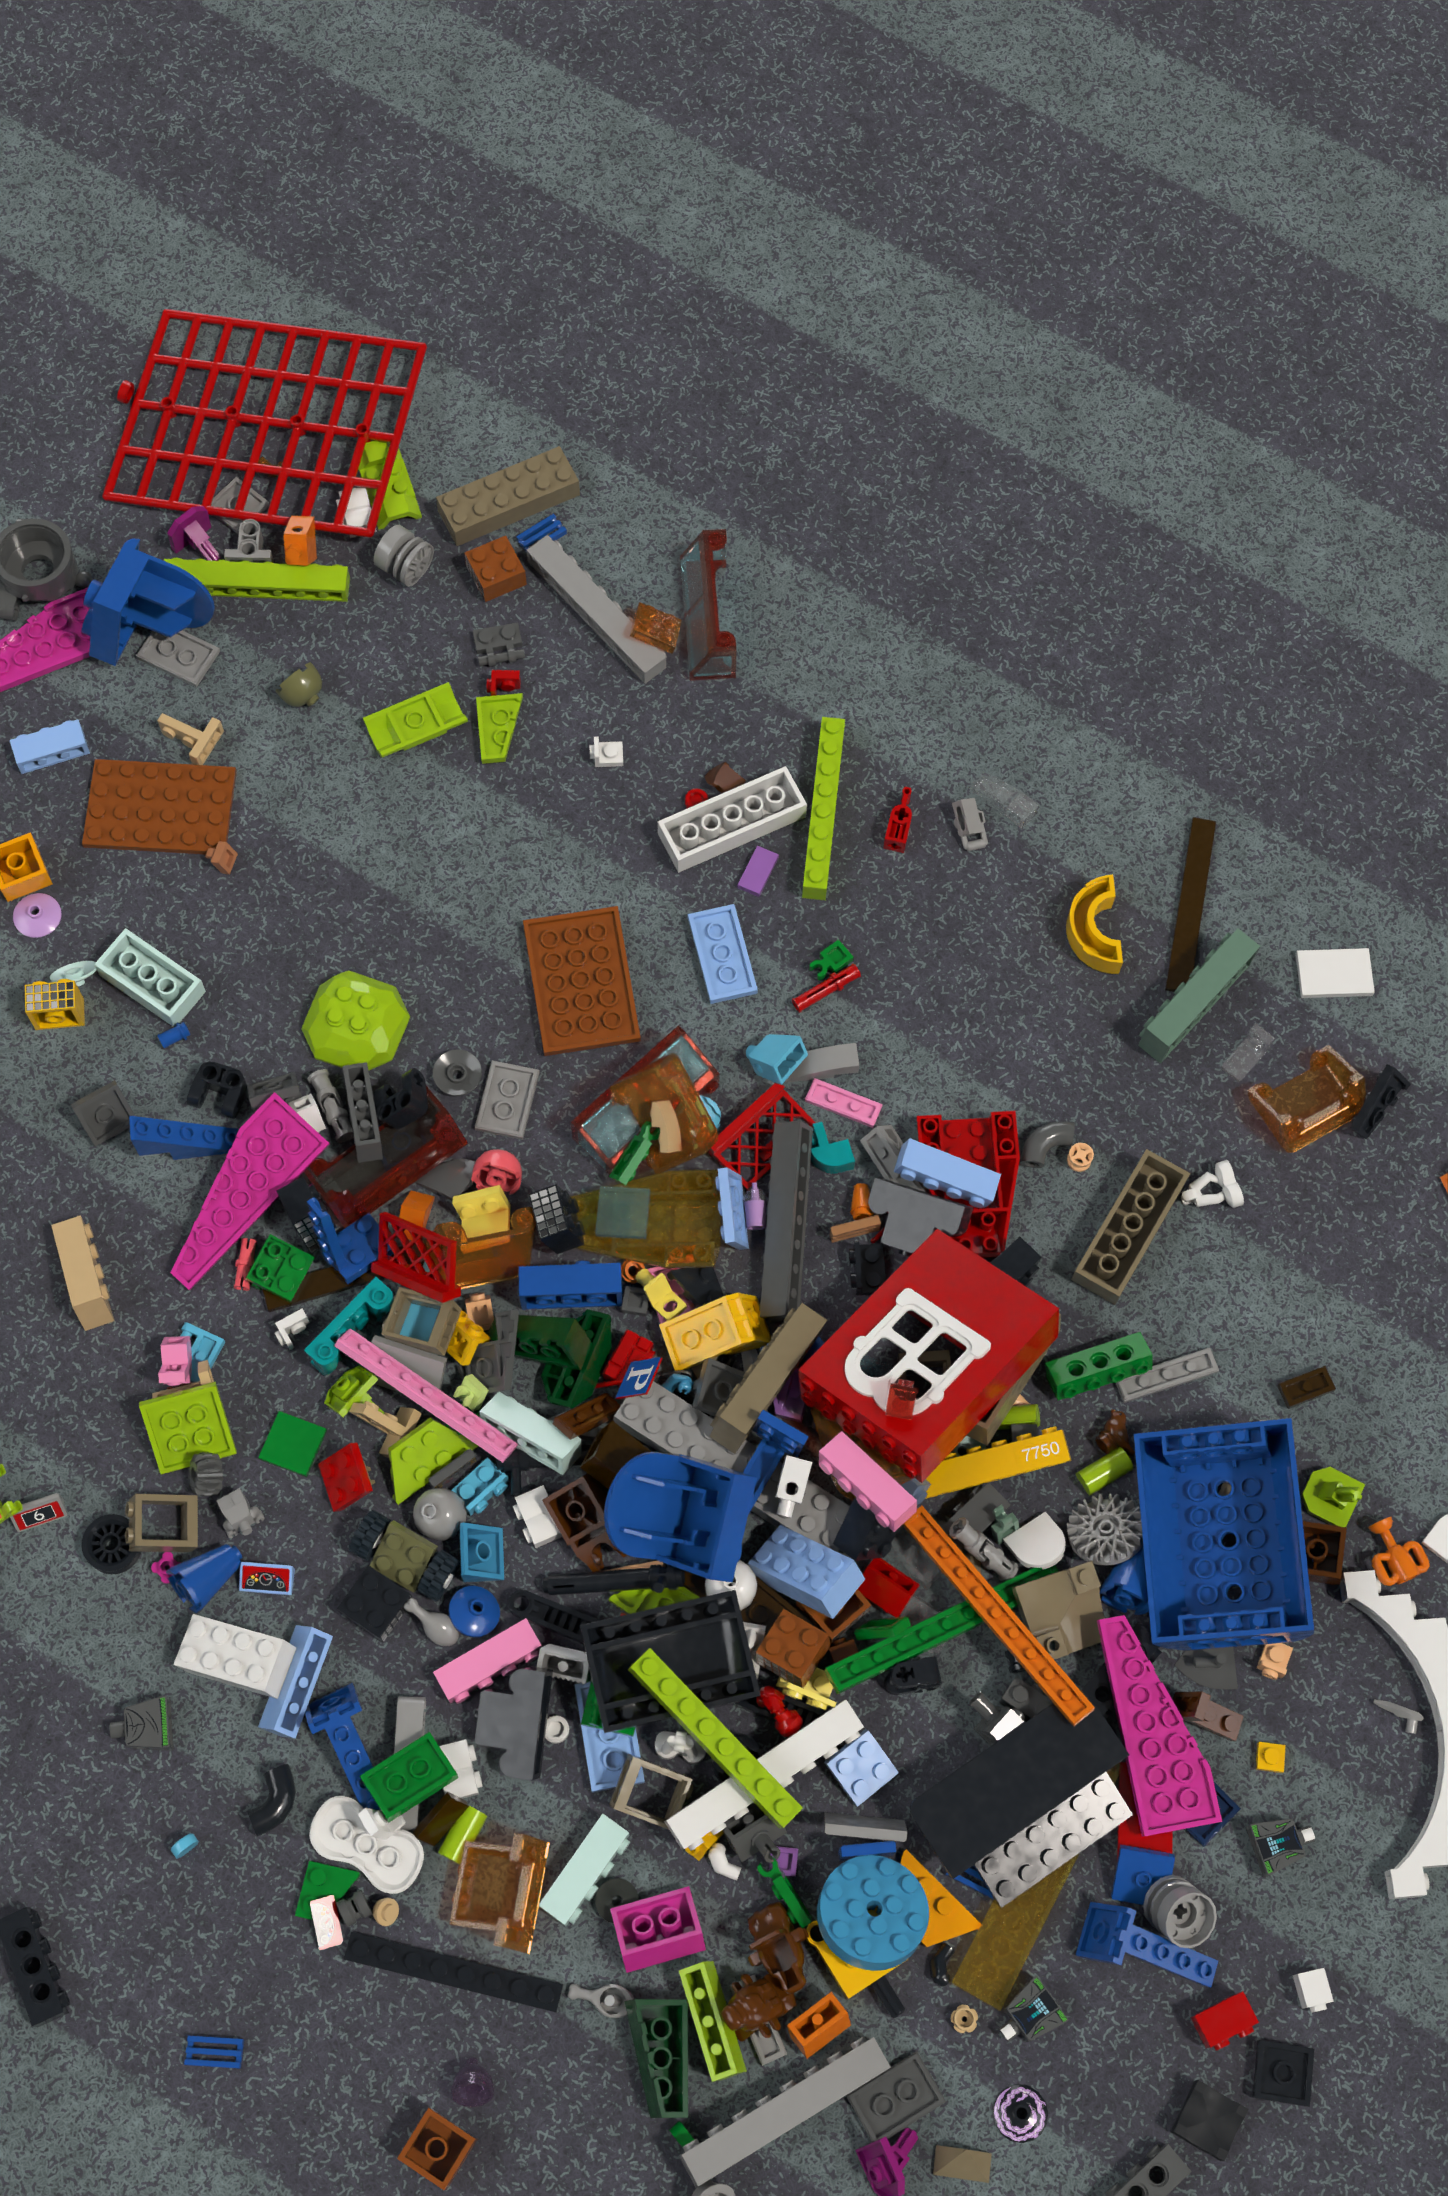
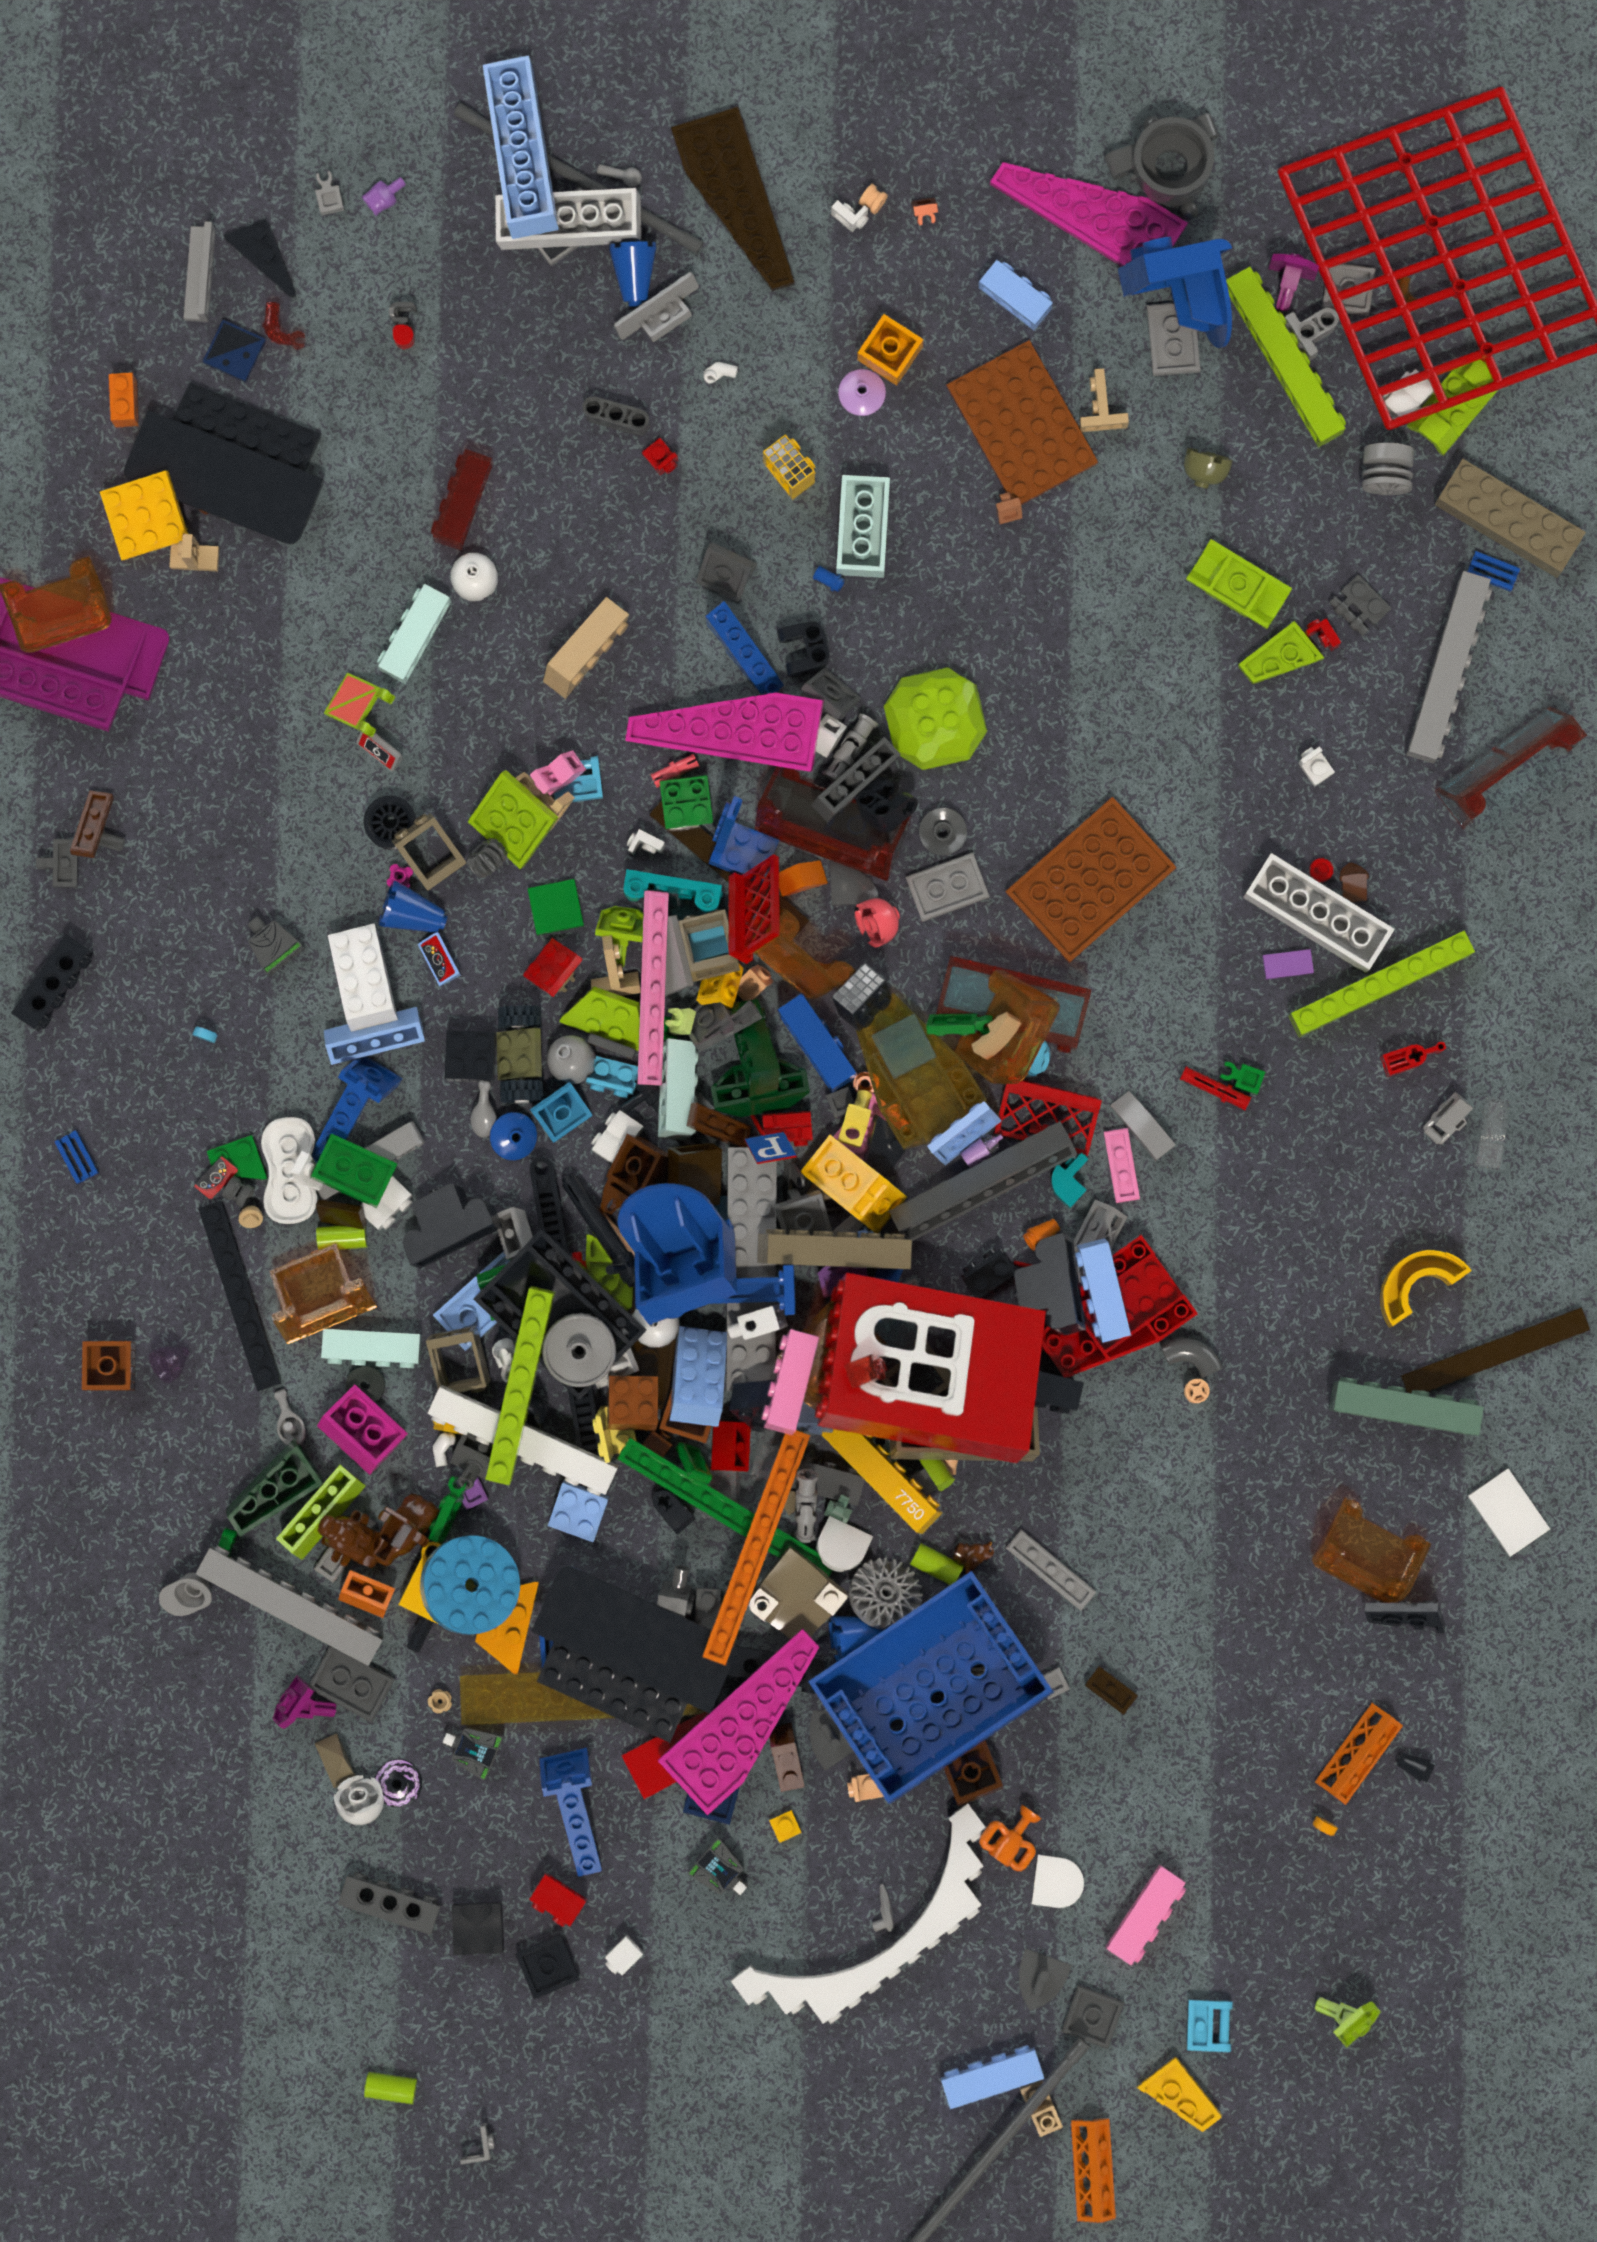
camera: 65 degrees right, 15 degrees up
light aqua dish [50,961,97,987] -> none
red tile [117,380,134,404] -> none
light grey piece [217,1488,265,1538] -> none
black cylinder [247,1764,296,1837] -> none
black brick [277,1177,337,1254] -> none
orange torso [284,515,317,566] -> none
bright pink brick [433,1618,542,1704] -> none
light yellow bracket [452,1185,510,1252] -> none
dark orange brick [464,535,527,602] -> none
white tile [545,1716,569,1744] -> none
clear orange plate [630,602,682,654] -> none
dark azure arm [661,1373,693,1394] -> none
light blue plate [688,904,758,1004] -> none
medium azure torso [746,1034,808,1085] -> none
red arm [756,1686,803,1737] -> none
light grey tile [824,1812,907,1842] -> none
medium nougat tile [829,1215,881,1243] -> none
blue tile [838,1841,896,1861] -> none
black arm [929,1943,955,1987] -> none
green brick [1045,1332,1153,1401] -> none
dark tan brick [1071,1149,1190,1305] -> none
blue plate [1111,1845,1175,1905] -> none
light grey wheel [1143,1875,1217,1948] -> none
white piece [1181,1160,1244,1208] -> none
clear bracket [1221,1023,1275,1082] -> none
lime piece [1301,1467,1365,1527] -> none
none -> white cylinder [334,1775,384,1825]
none -> light grey wheel [542,1313,616,1387]

